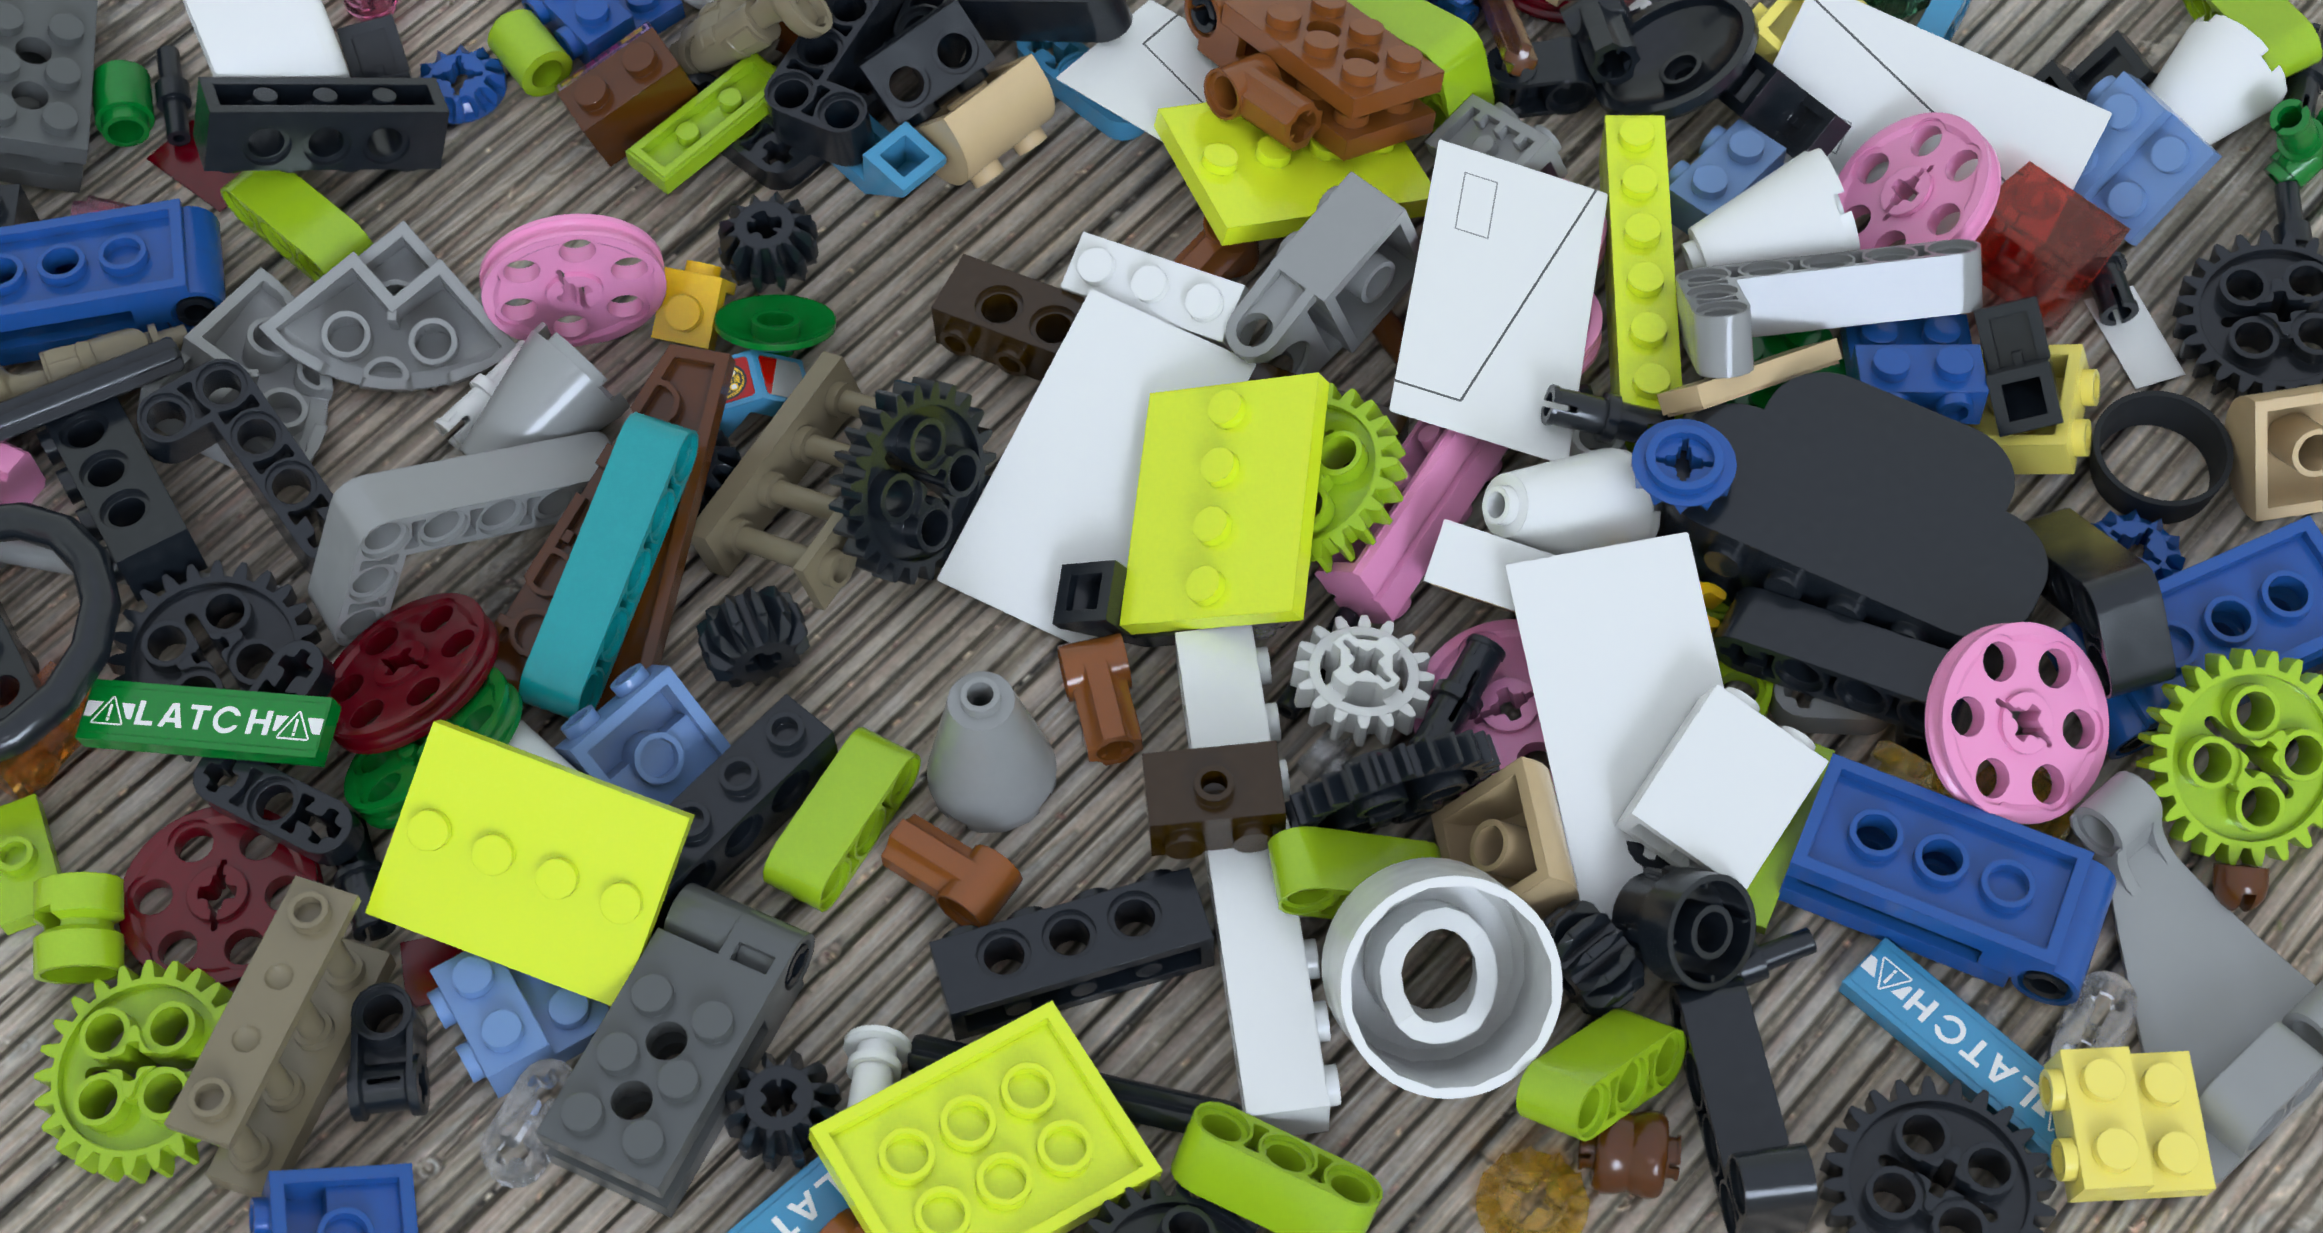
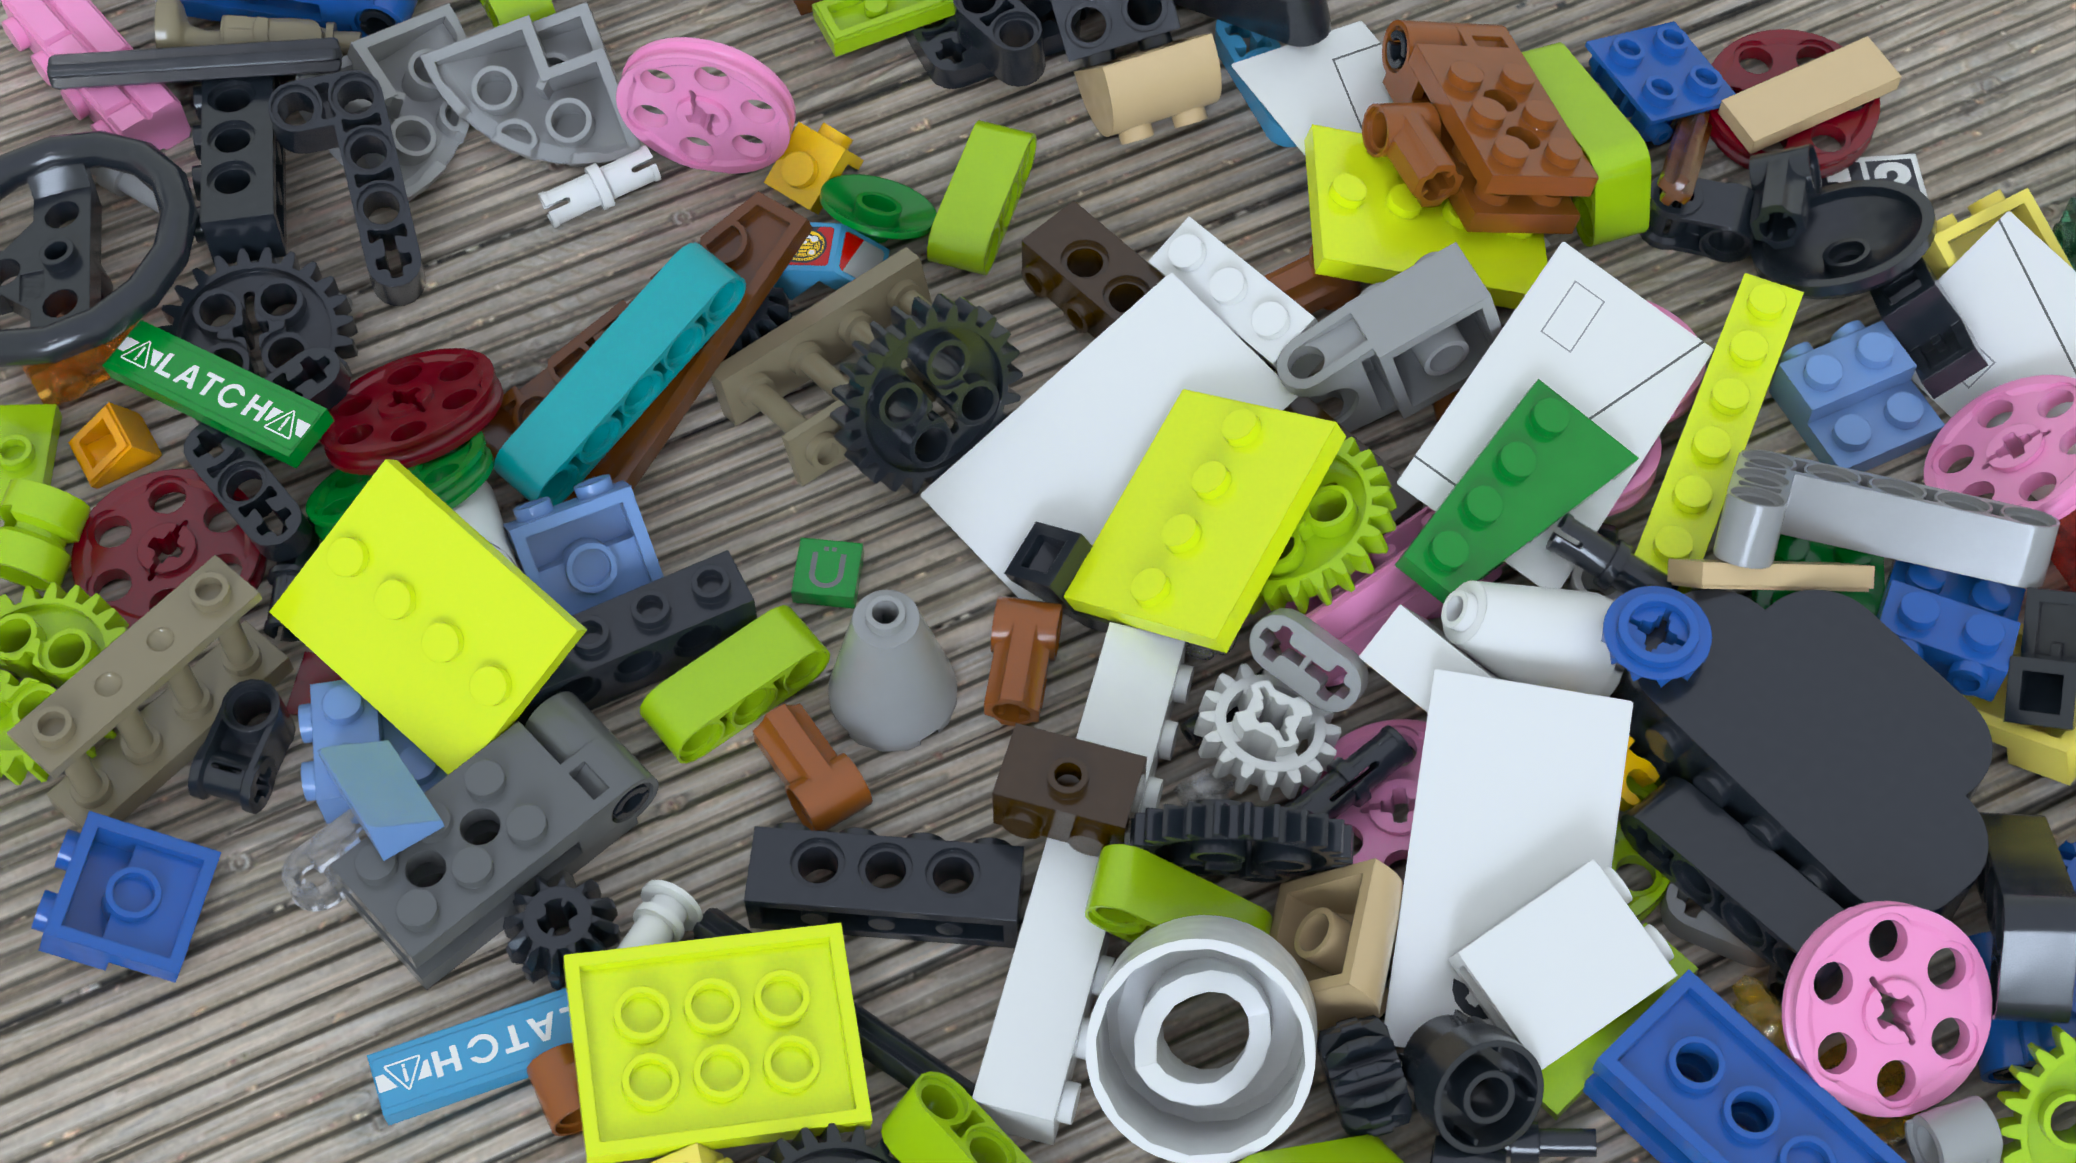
camera: 20 degrees right, 0 degrees up
light grey beam [308,432,612,646] -> none
light grey cone [459,322,630,455] -> none
black gear [696,585,810,688] -> none
black gear [718,191,819,294] -> none
dark azure slope [830,114,947,198] -> none
light grey bracket [1425,94,1568,179] -> none
white cone [1681,148,1860,270] -> none
none -> light orange slope [68,402,162,489]
none -> medium blue slope [317,740,445,861]
none -> green tile [791,537,864,609]
none -> lime beam [927,120,1037,276]
none -> light grey beam [1250,608,1368,712]
none -> green wing [1395,379,1639,604]

